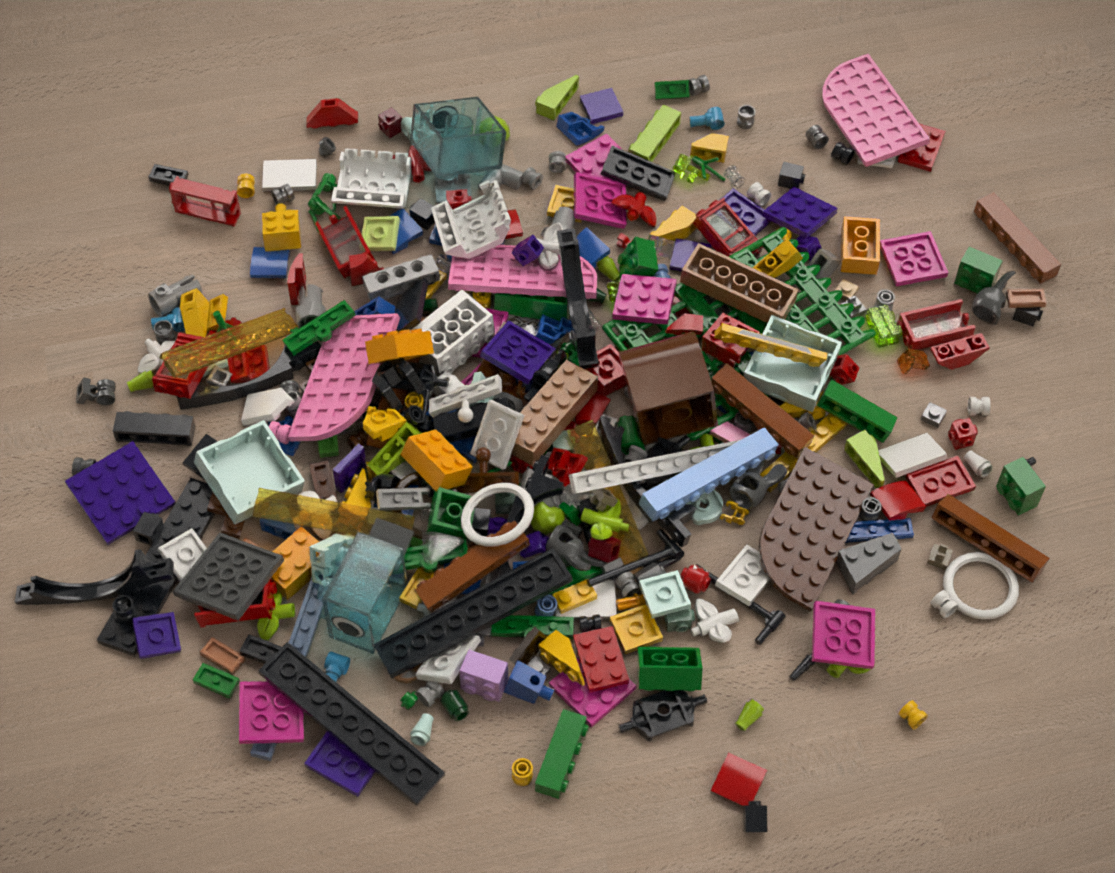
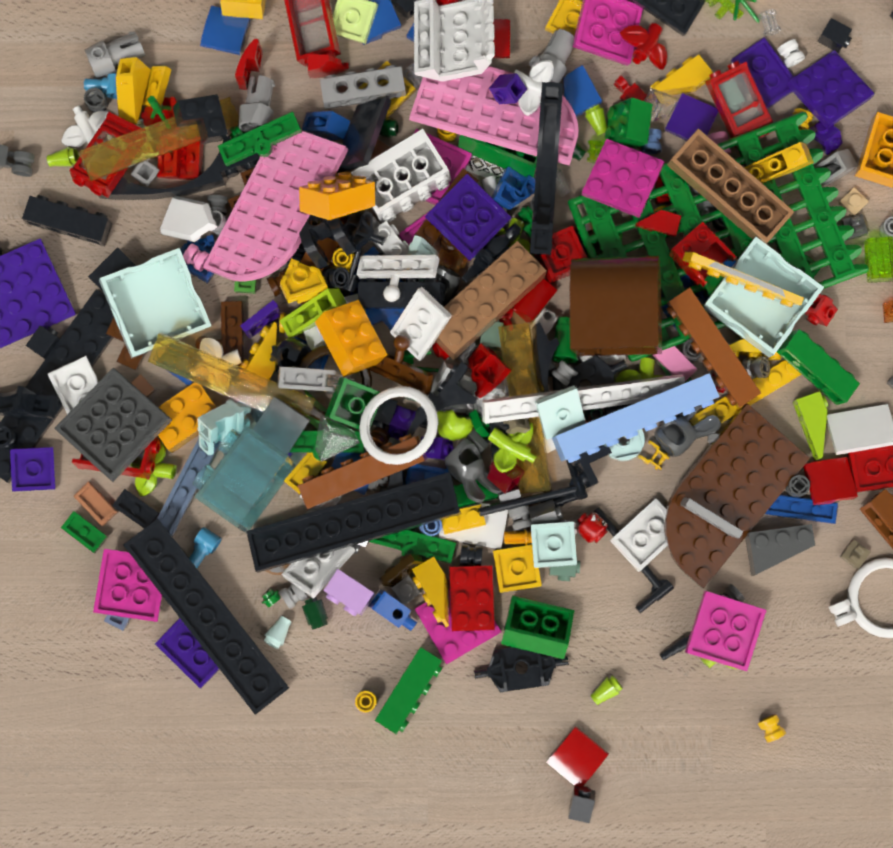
camera: 15 degrees right, 25 degrees up
white plant [690,599,739,642] -> none
none -> black brick [172,94,228,144]
none -> light aqua plate [535,386,586,439]
none -> light grey tile [680,498,743,538]

